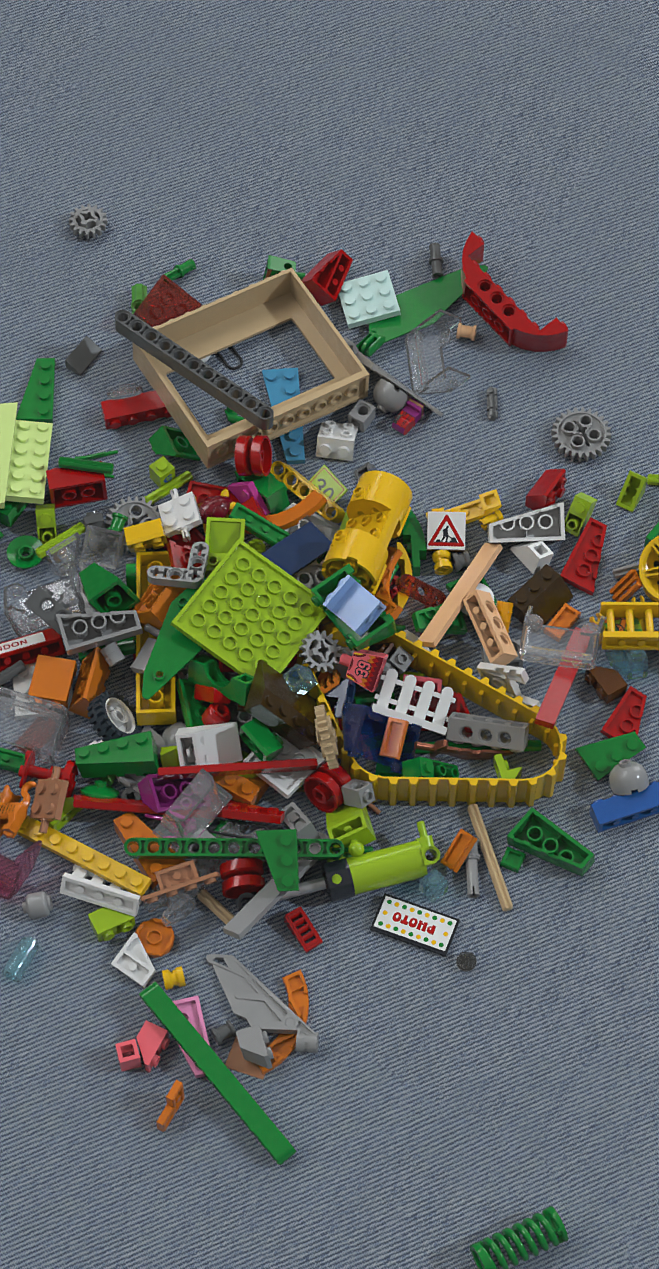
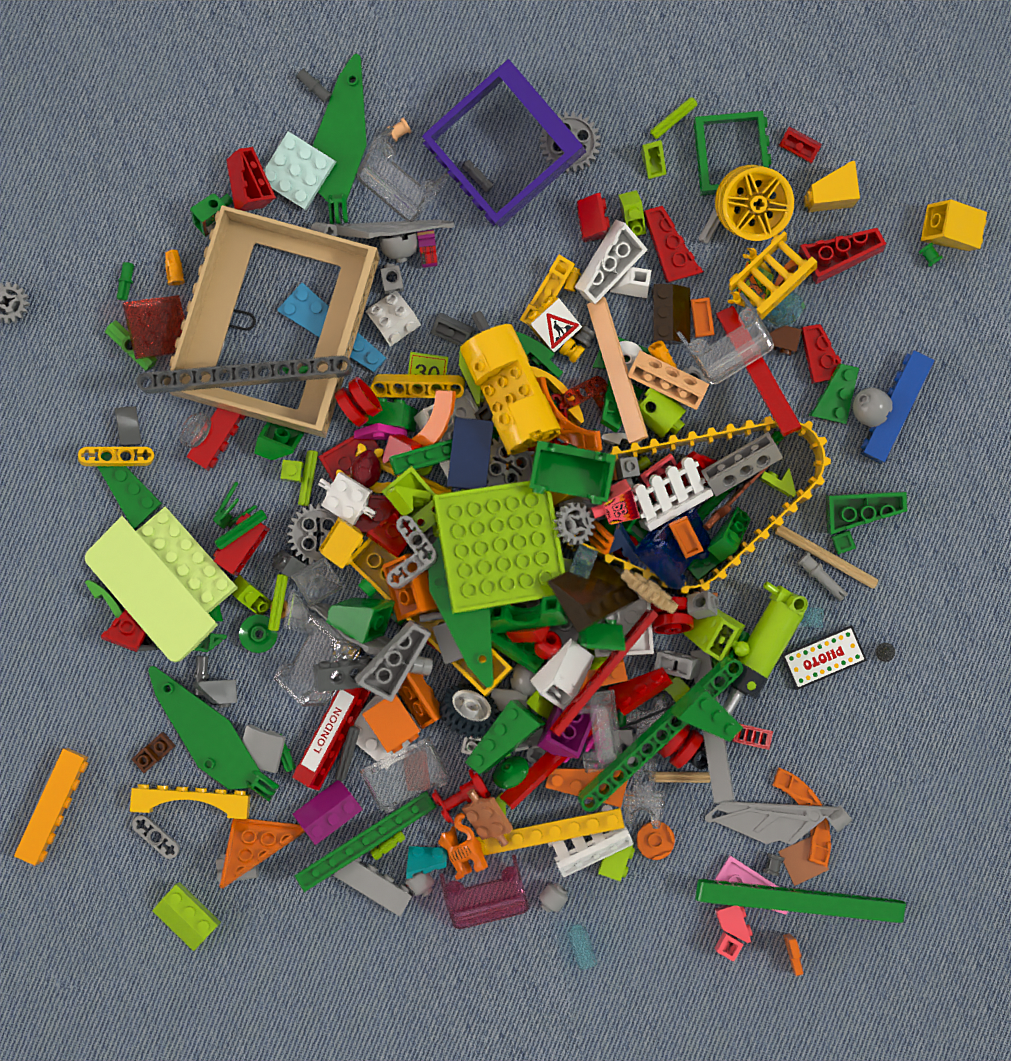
camera: 45 degrees left, 25 degrees up
green bush [106,513,128,537] -> none
white wing [111,932,156,988] -> none
nougat bracket [140,860,220,904] -> none
yellow wheel [162,966,186,990] -> none
light grey slope [236,1024,274,1069] -> none
light blue panel [323,575,387,637] -> none
orange tile [440,829,477,873] -> none
red slope [461,231,569,352] -> none
white wing [477,662,541,708] -> none
orange tile [609,569,643,602] -> none
none -> yellow beam [78,447,154,466]
none -> light orange hinge [165,249,185,286]
none -> lime slope [387,486,431,516]
none -> dark purple door [422,58,586,228]
none -> lime cylinder [638,388,687,439]

